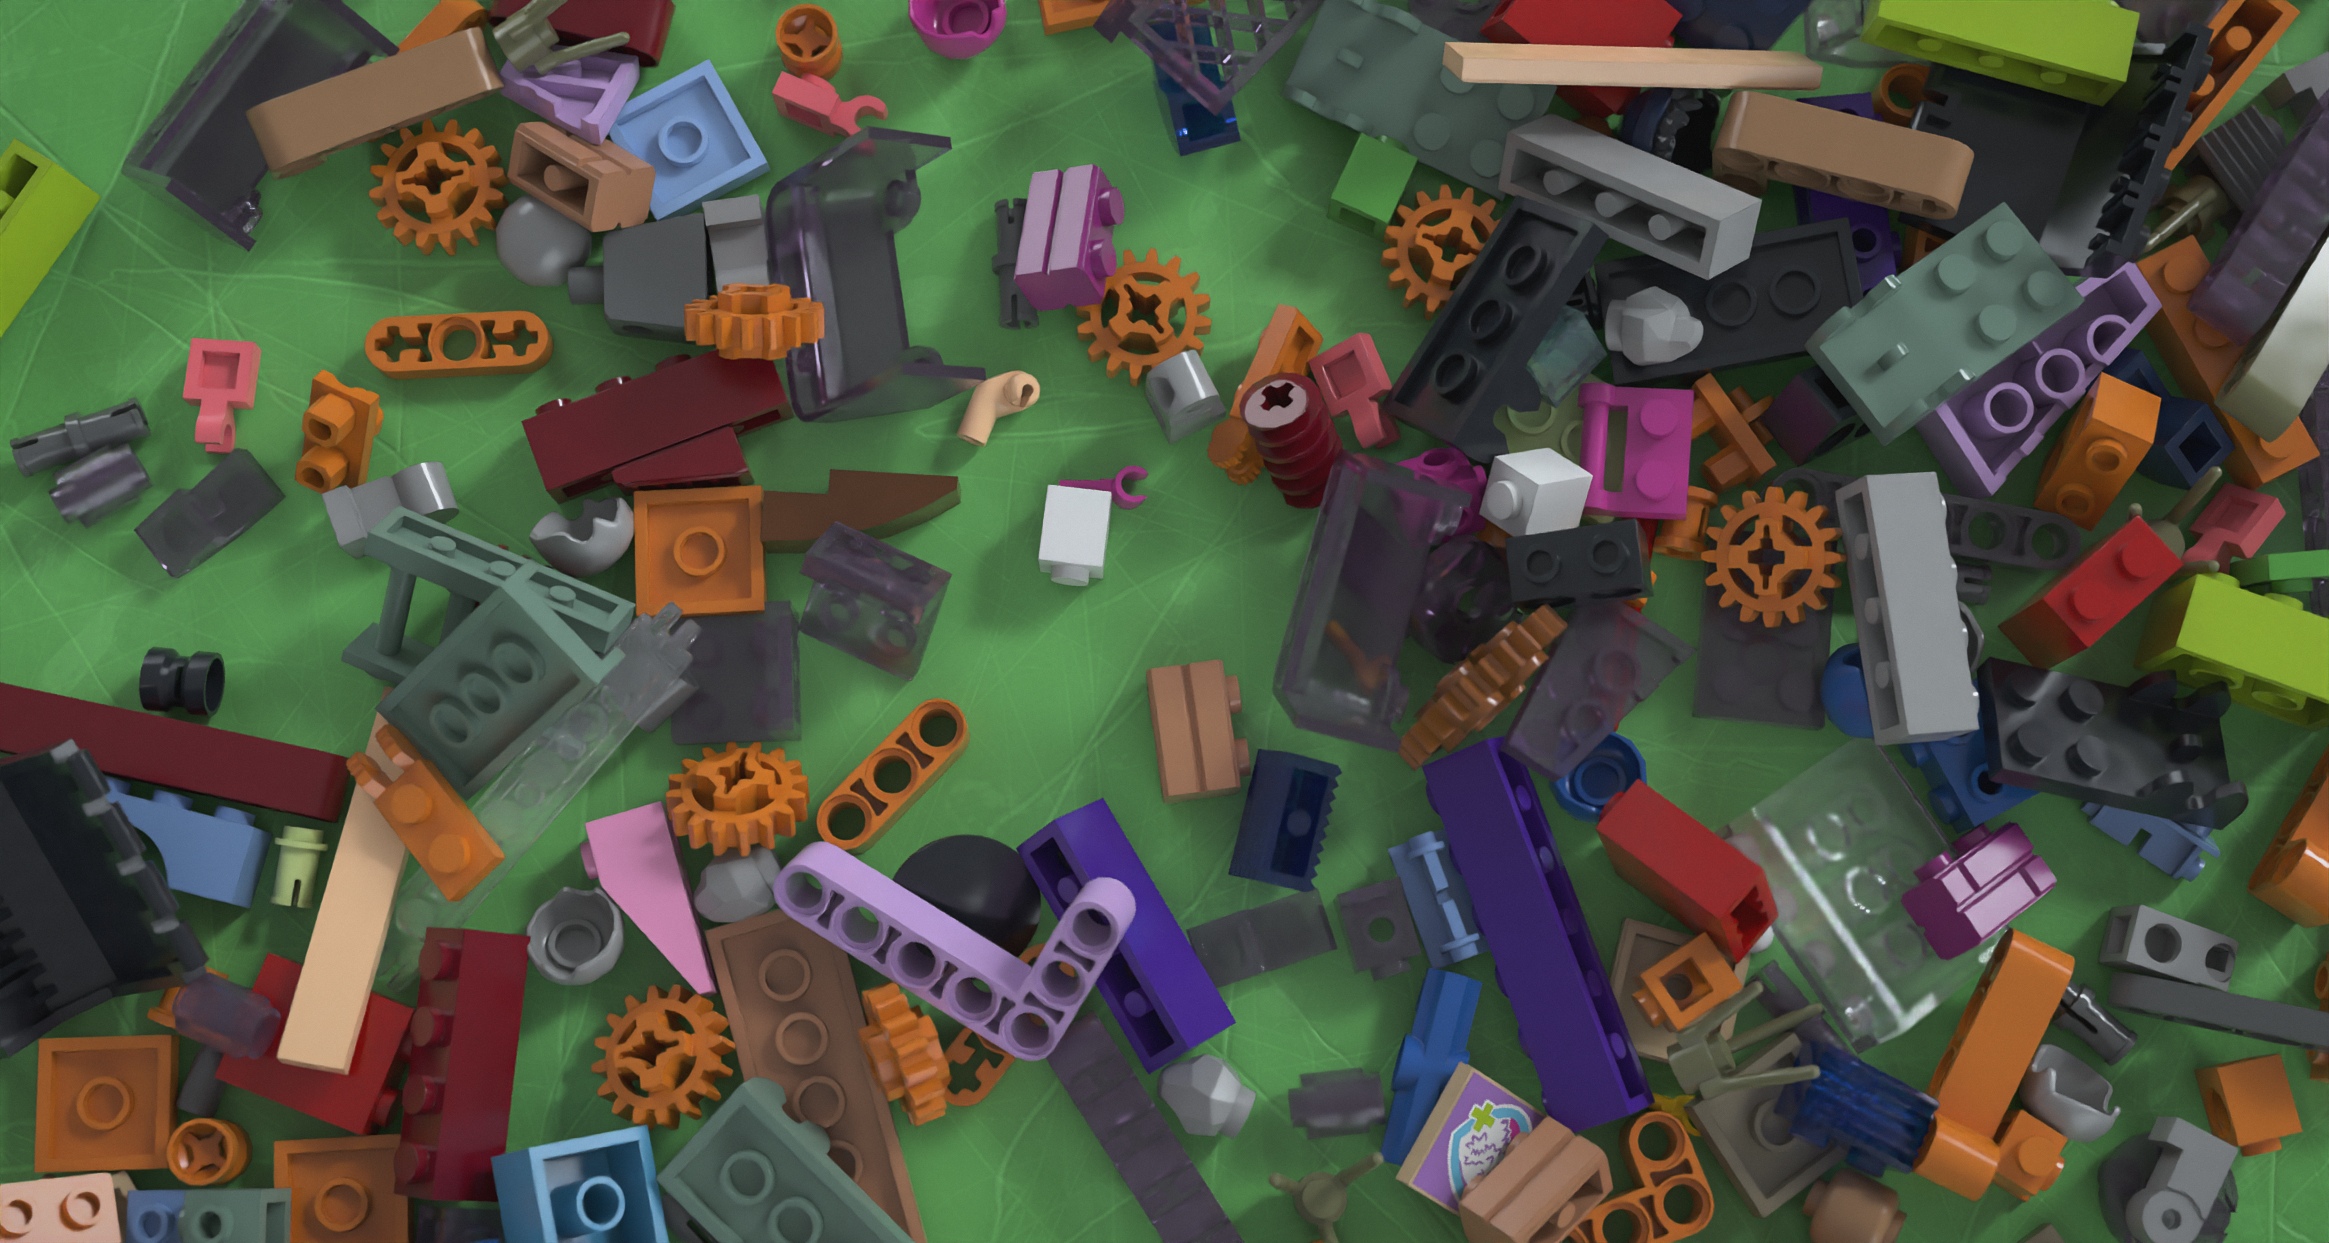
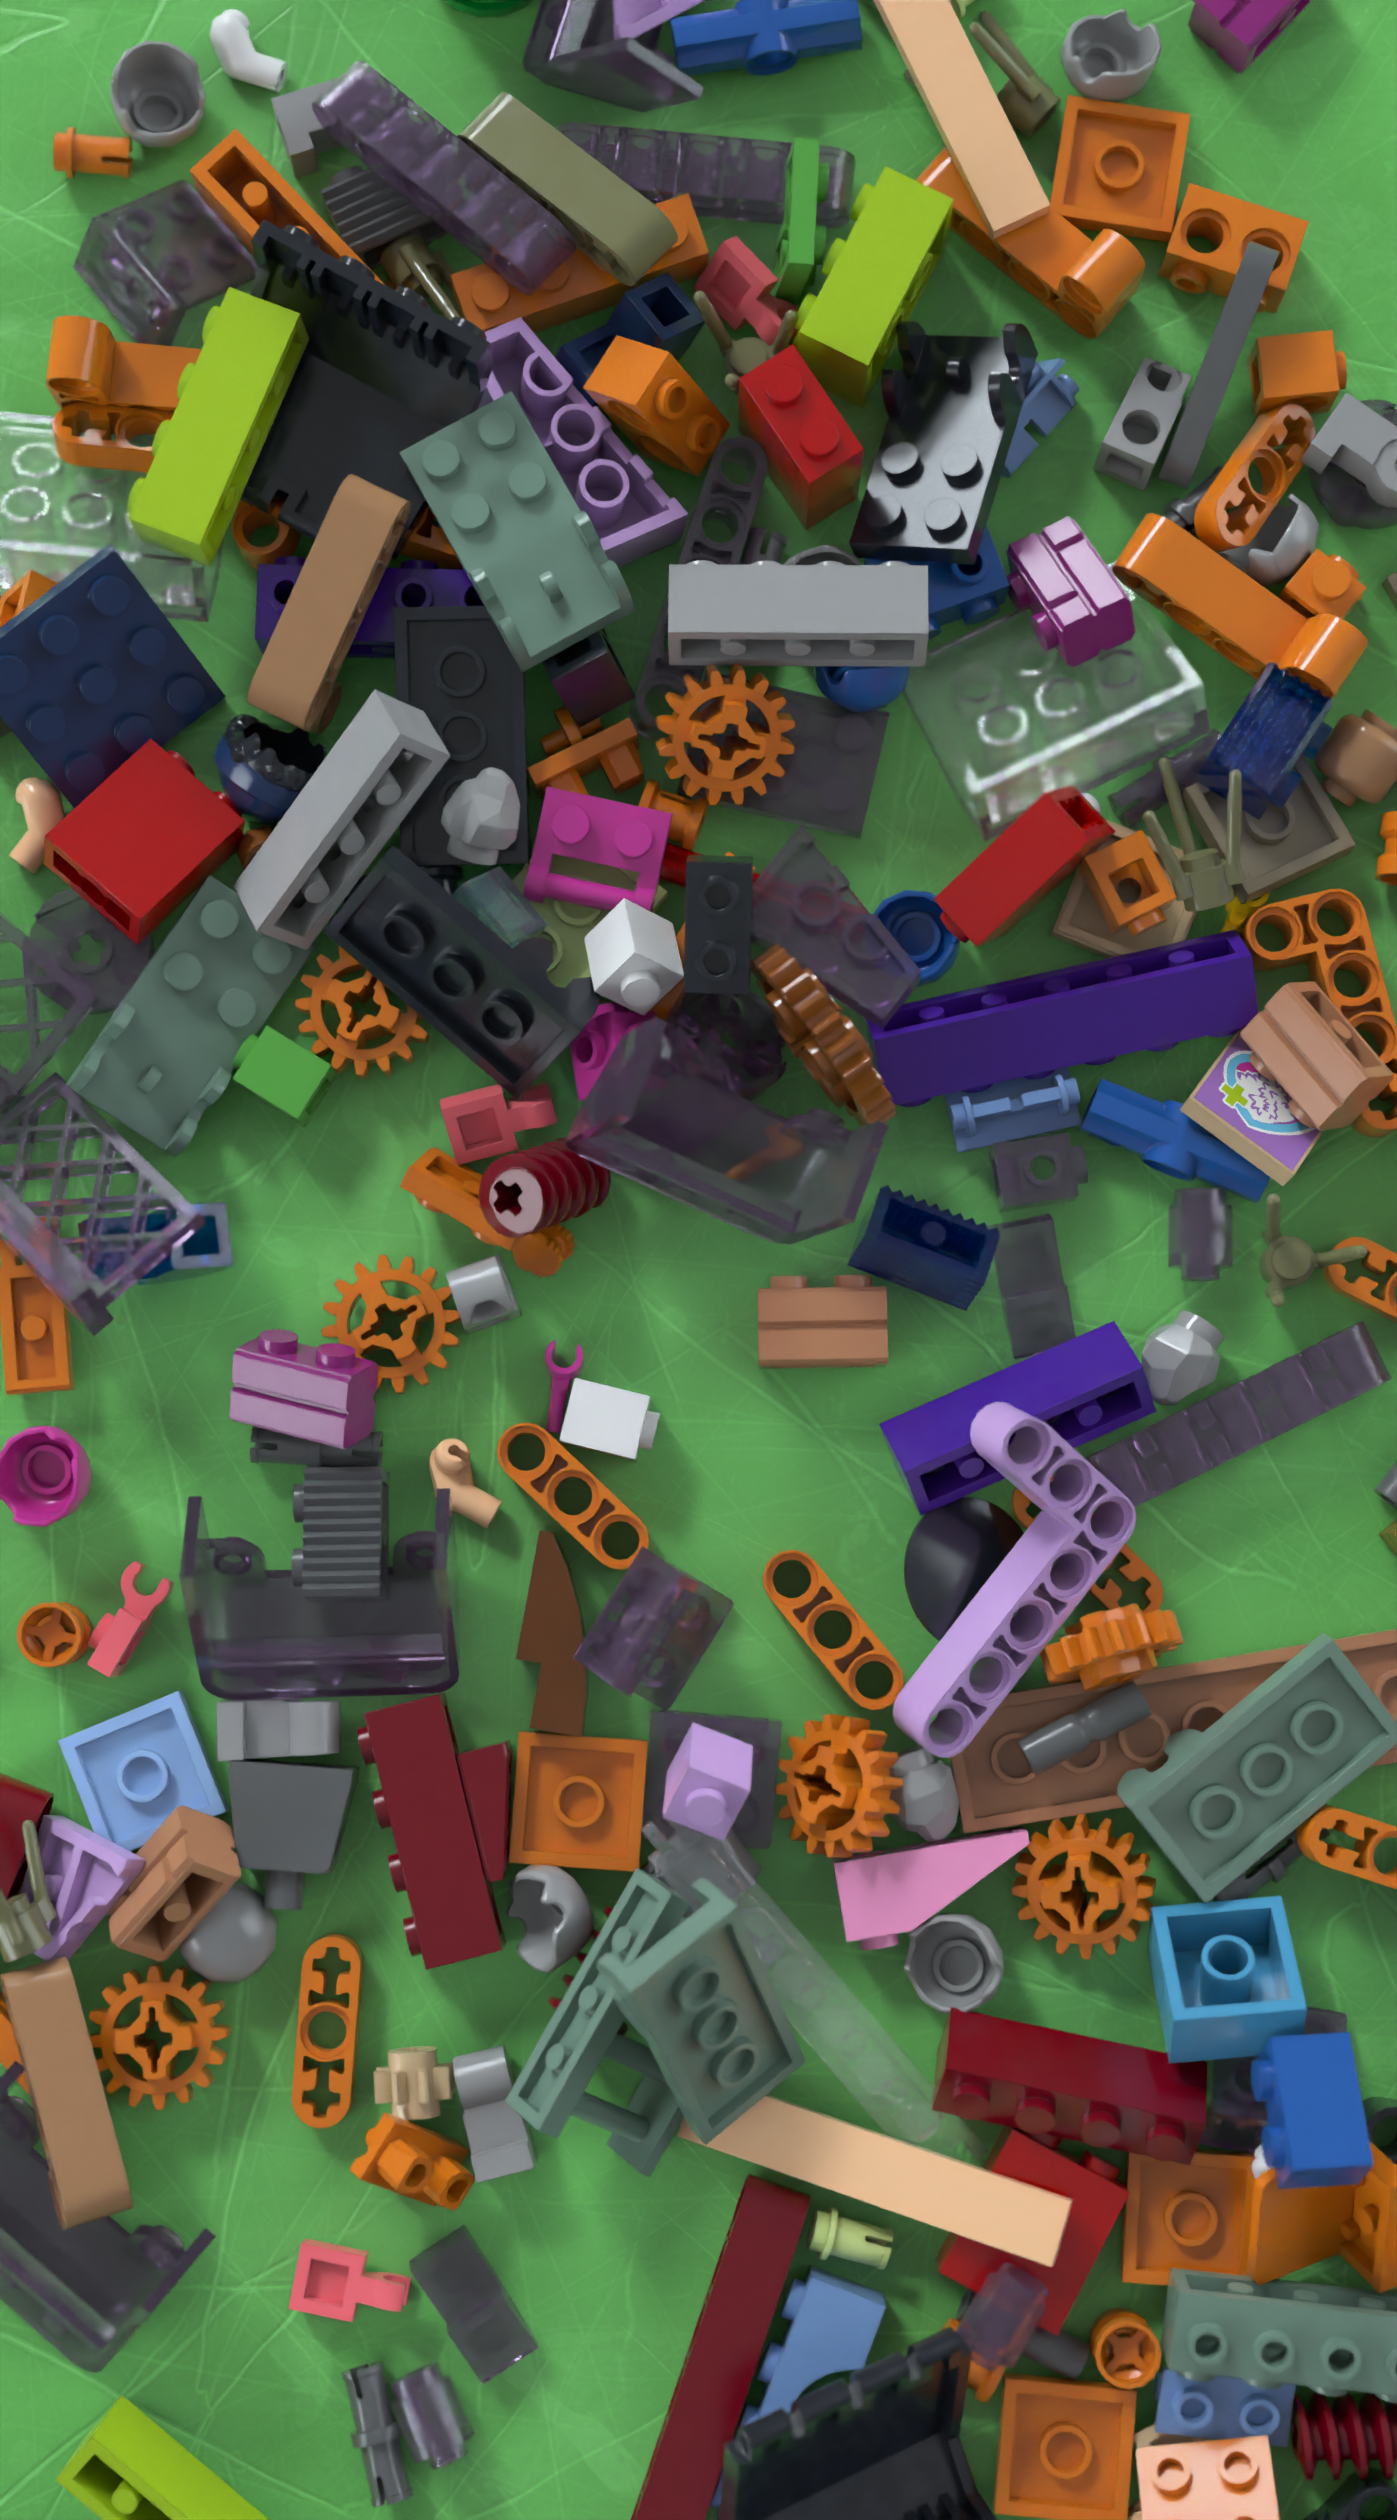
camera: 75 degrees left, 5 degrees up
black wheel [139,647,225,717] -> none
orange hinge [346,723,506,902] -> none
orange gear [684,283,825,360] -> none
light nougat tile [1442,42,1823,91] -> none
none -> dark grey brick [291,1466,389,1603]
none -> tan gear [374,2046,454,2120]
none -> orange beam [497,1422,650,1570]
none -> lavender brick [662,1722,753,1841]
none -> dark grey piece [1017,1680,1151,1775]
none -> orange beam [1194,404,1316,552]

